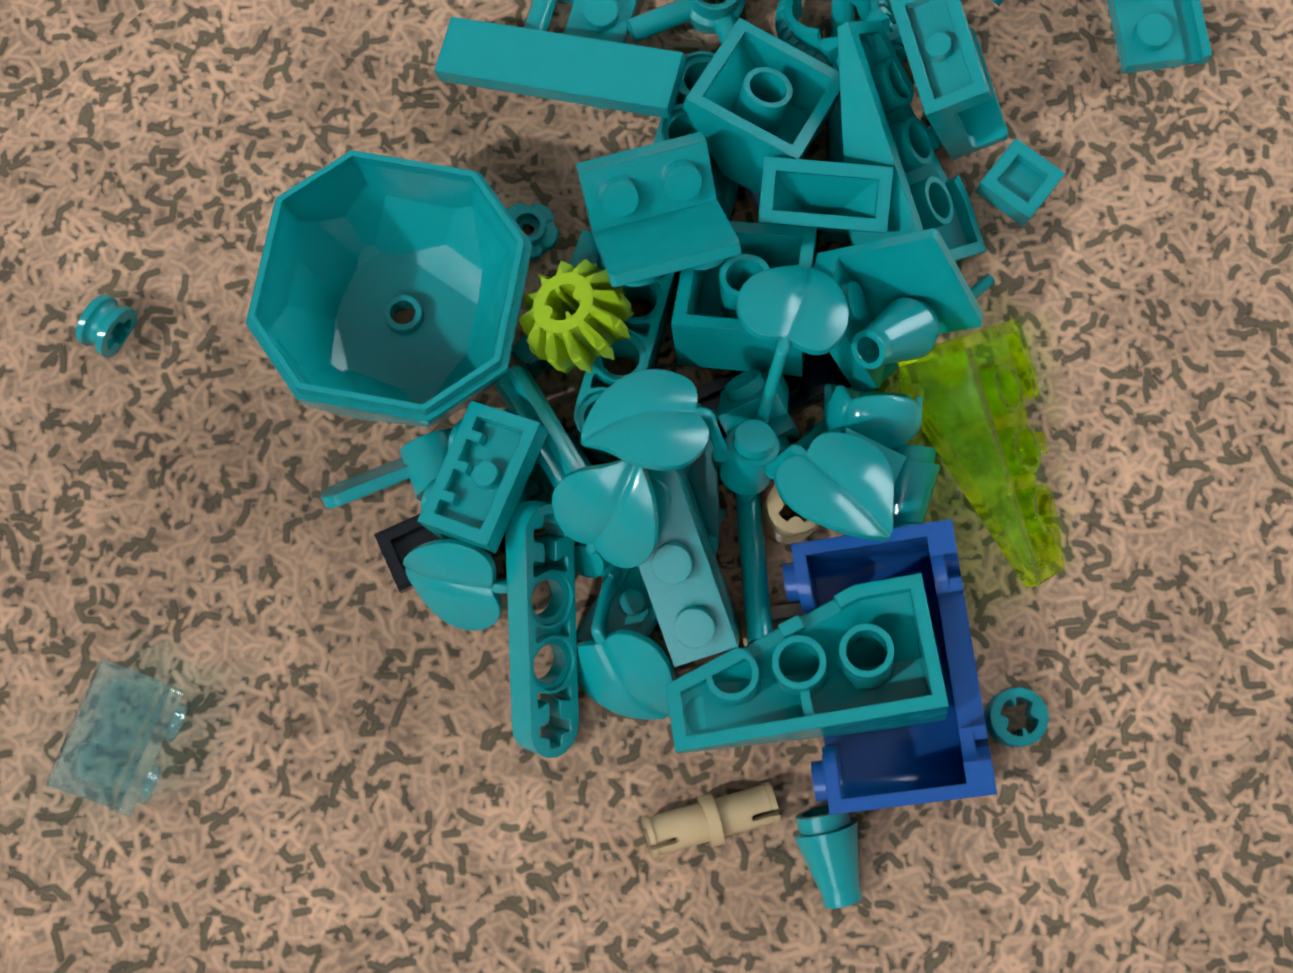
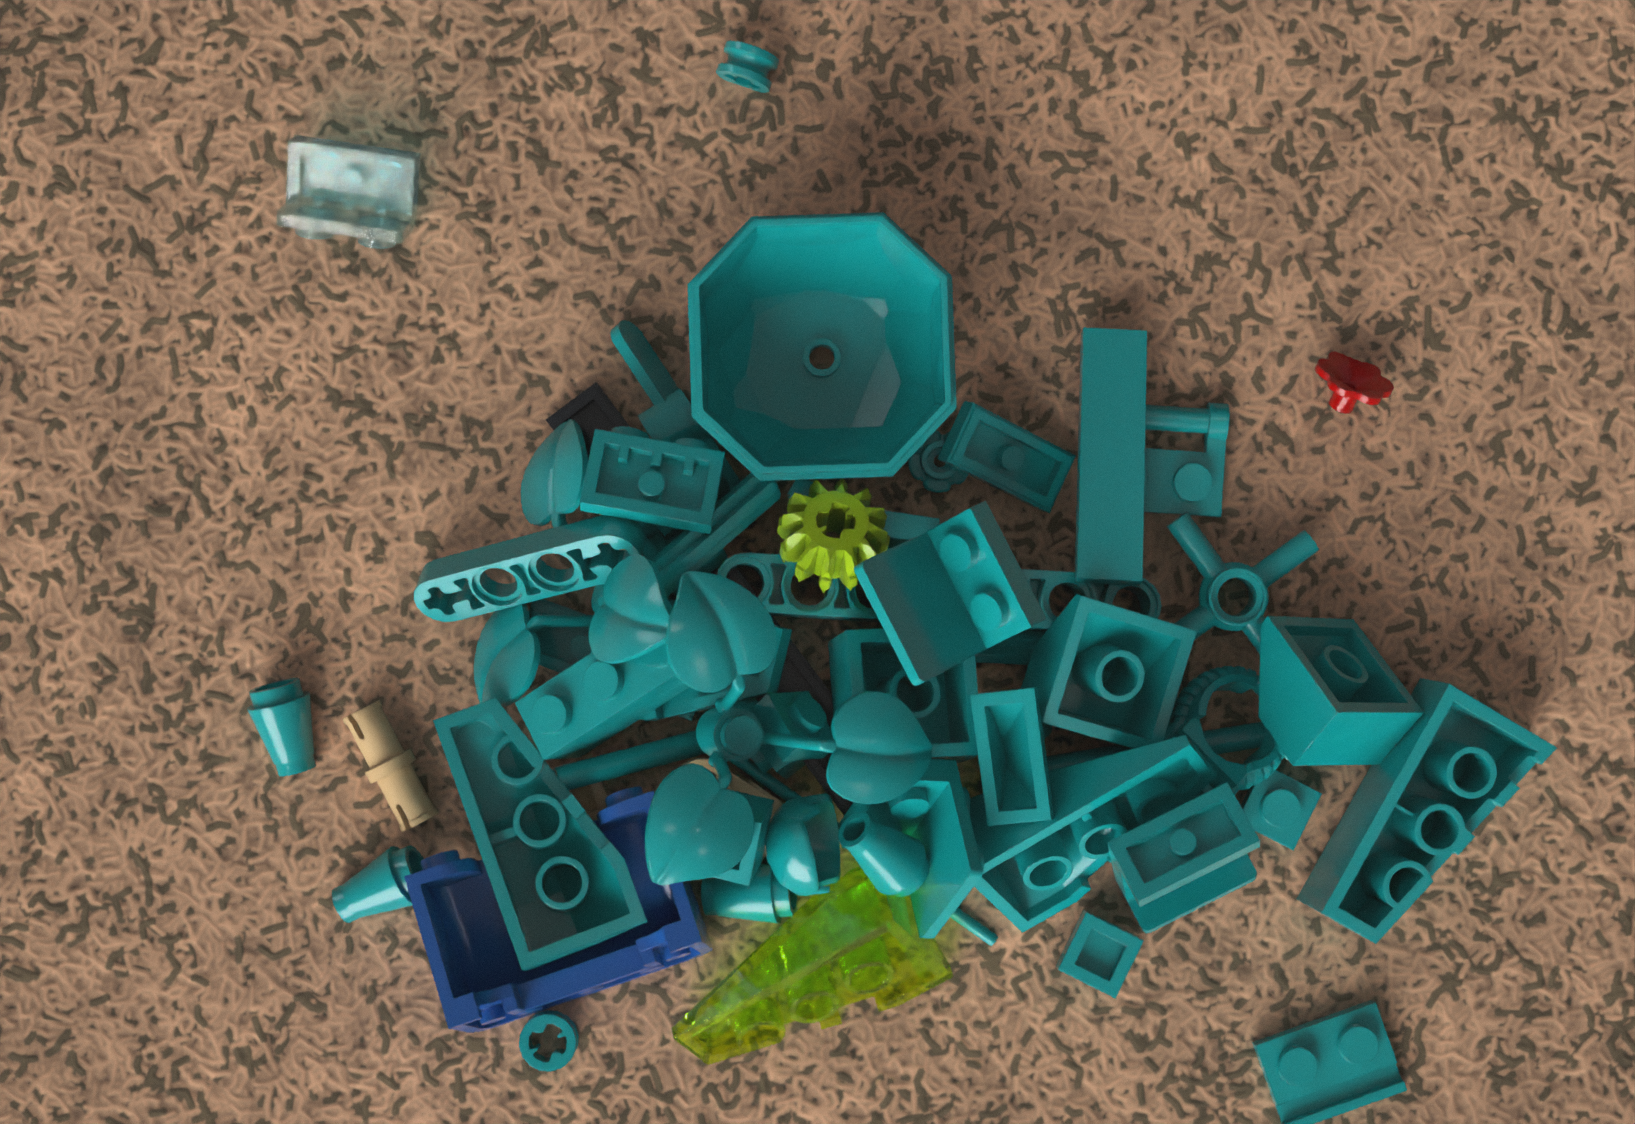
camera: 80 degrees right, 10 degrees up
none -> teal cone [247,678,316,776]
none -> teal plate [938,401,1076,513]

